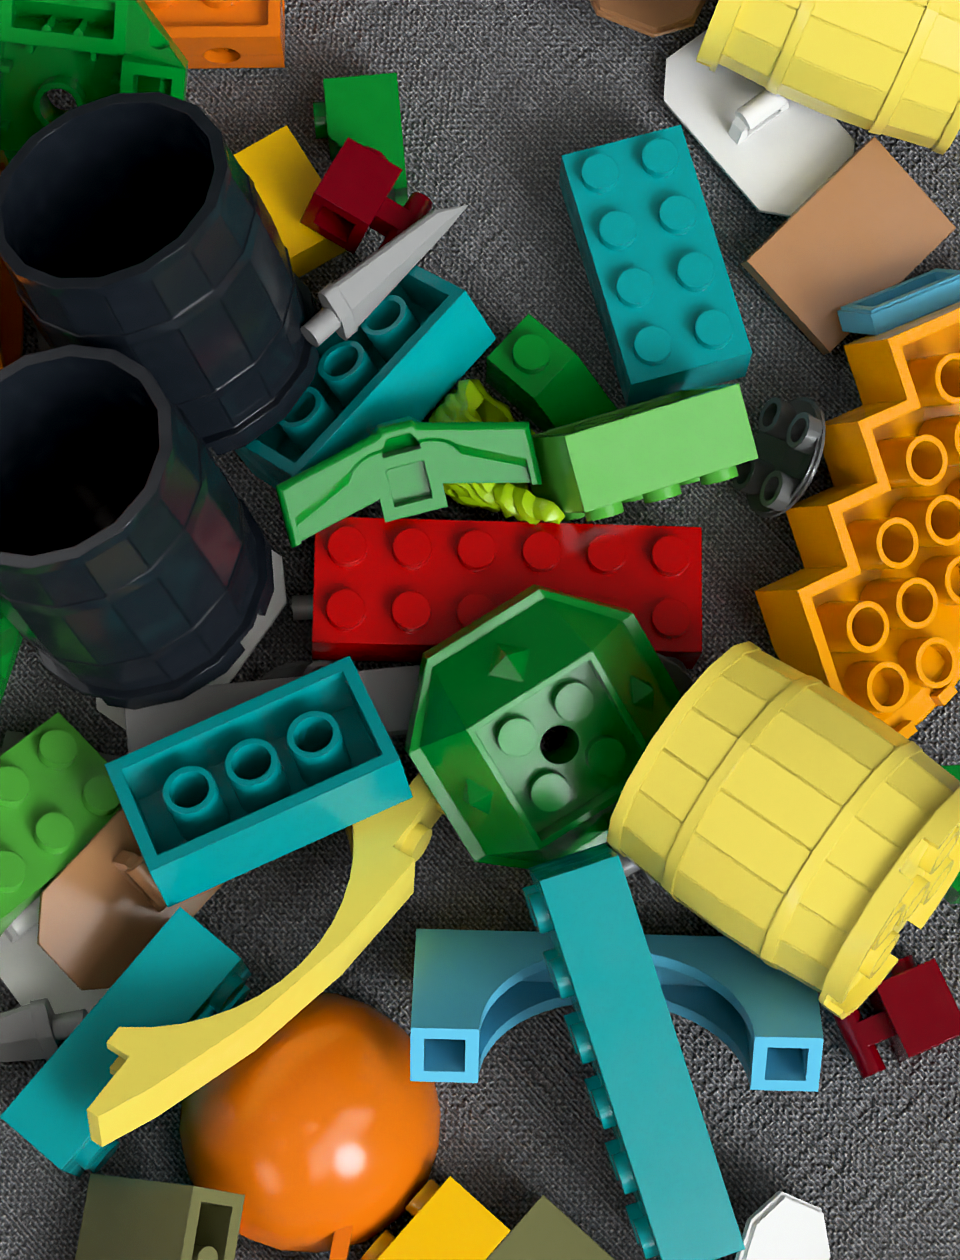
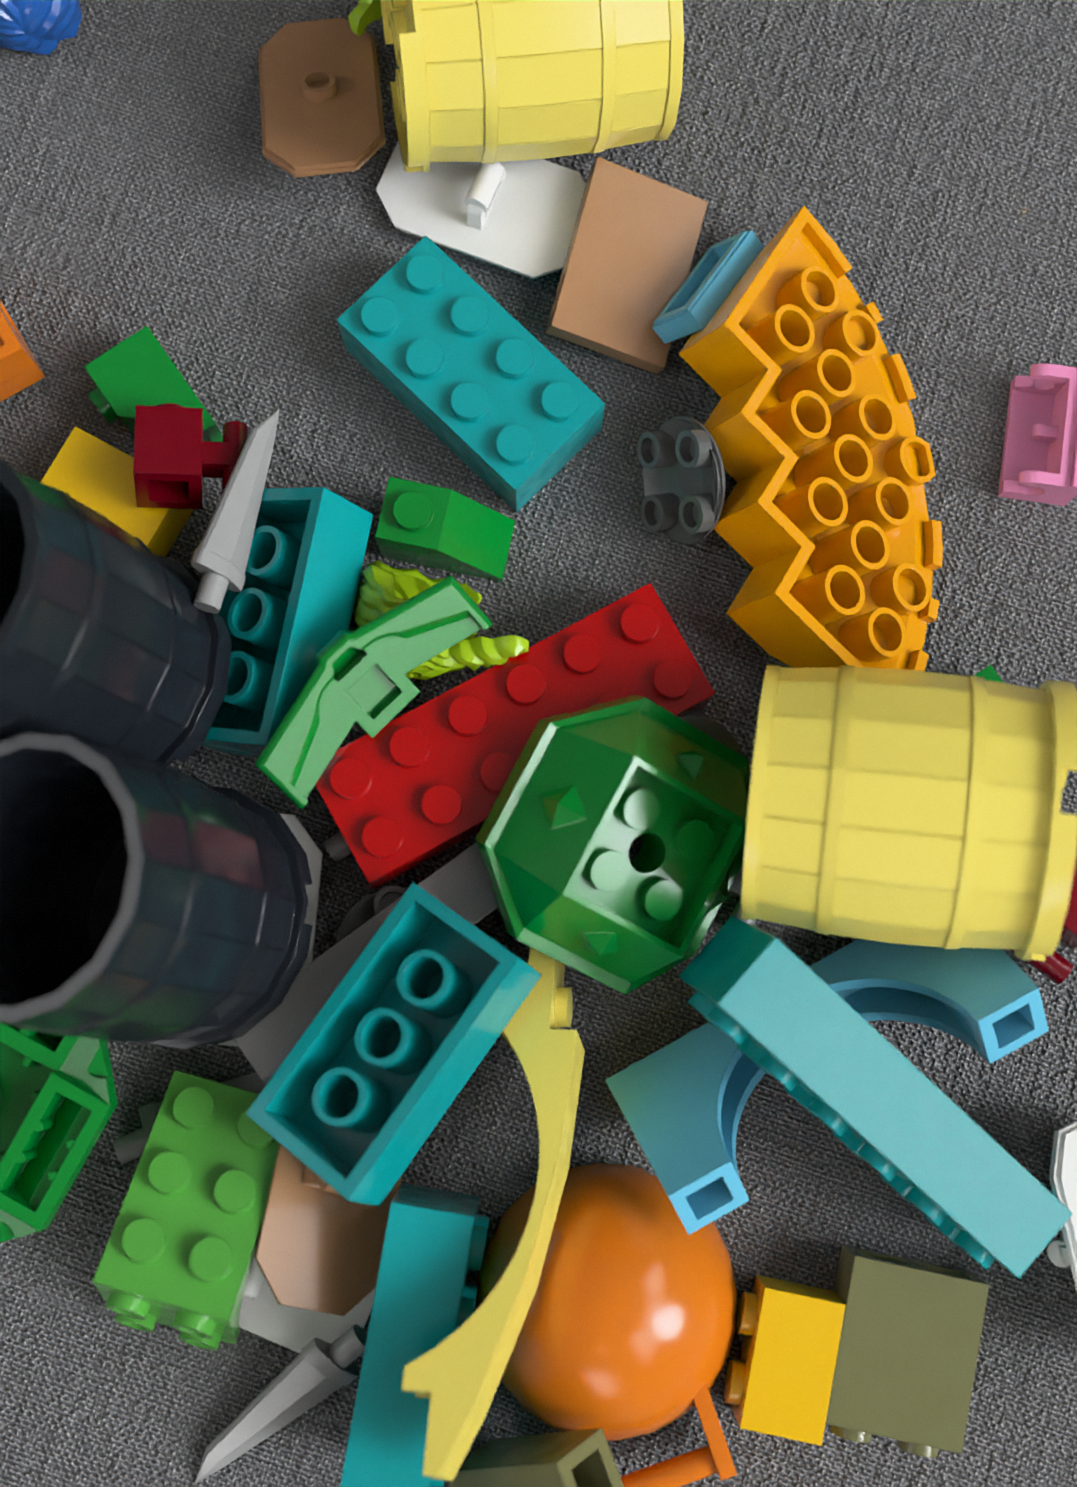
camera: 30 degrees left, 5 degrees up
brick [530,383,758,522] -> none

